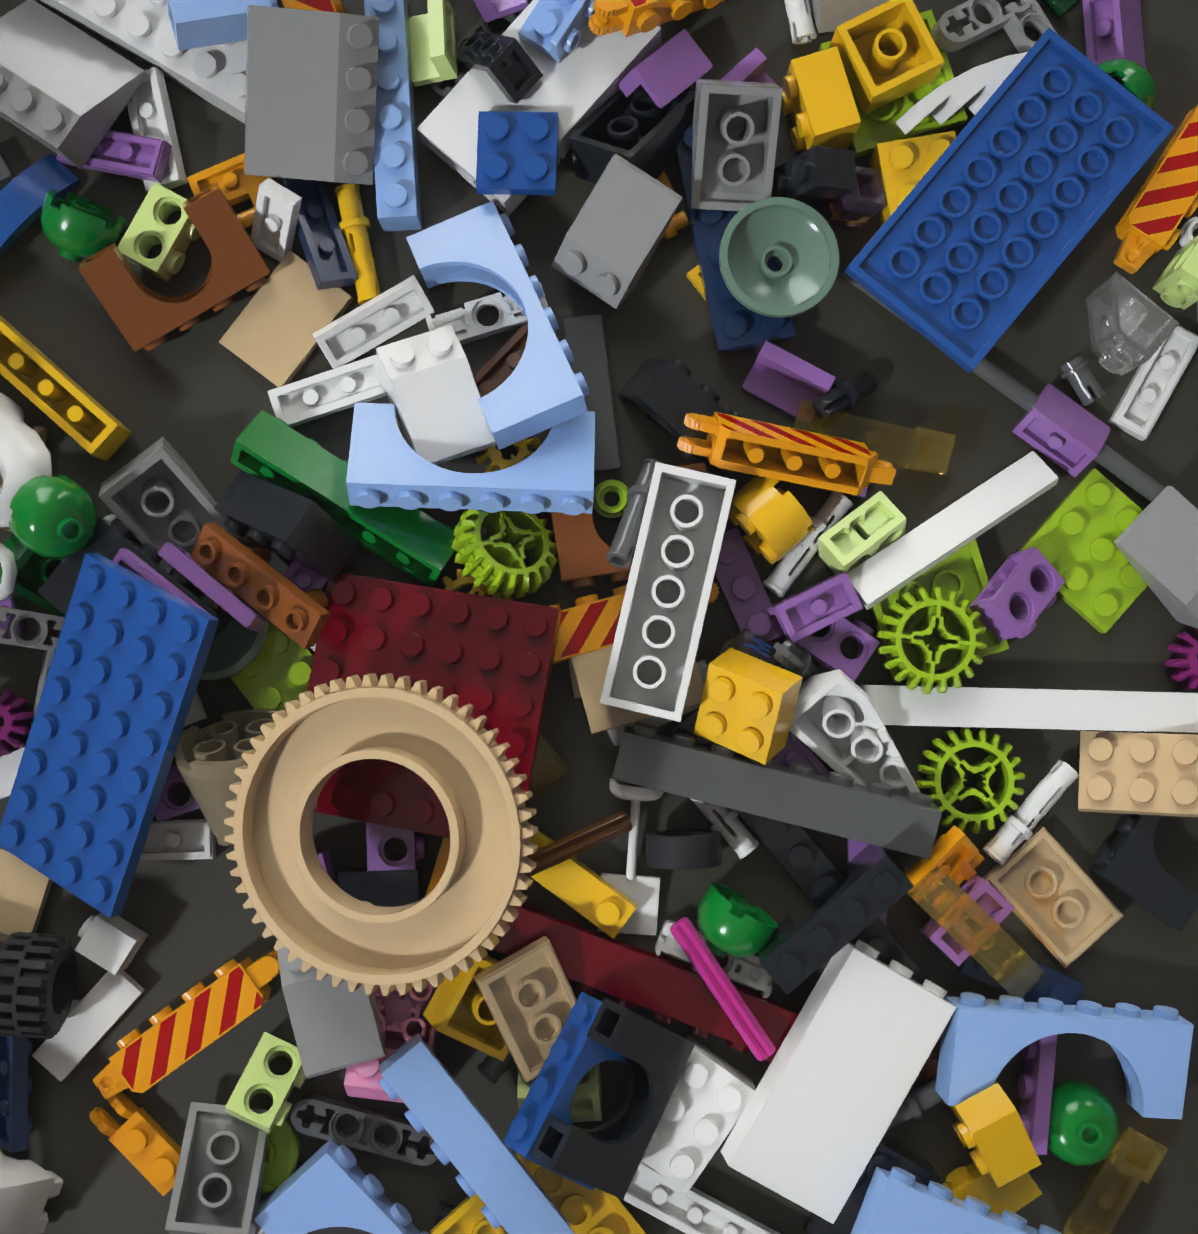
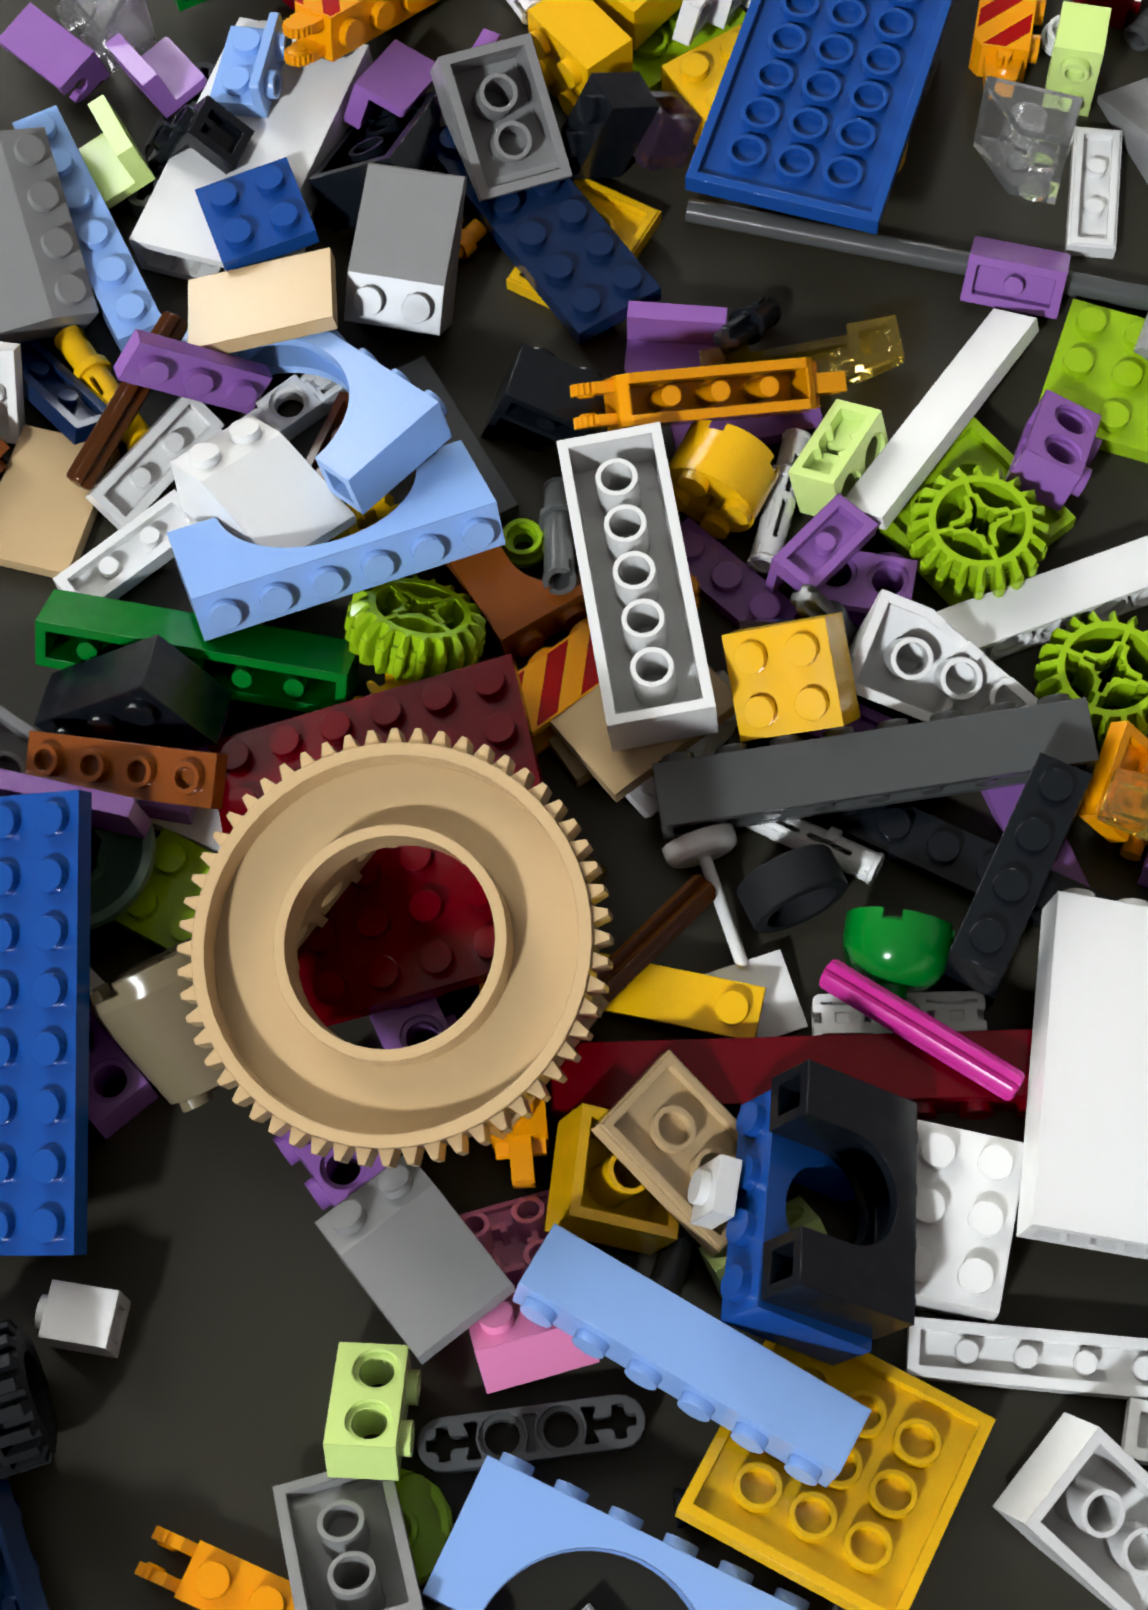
camera: 20 degrees left, 20 degrees down
white tile [32,970,145,1082] -> none
light orange hinge [93,950,280,1099] -> none
white tile [139,818,216,861] -> none
sand green dish [719,197,840,318] -> none
dark grey pin [1060,354,1106,407] -> none
none -> reddish brown axle [67,311,188,490]
none -> medium lavender plate [113,329,273,414]
none -> tile [187,247,338,354]
none -> white plate [688,1154,743,1230]

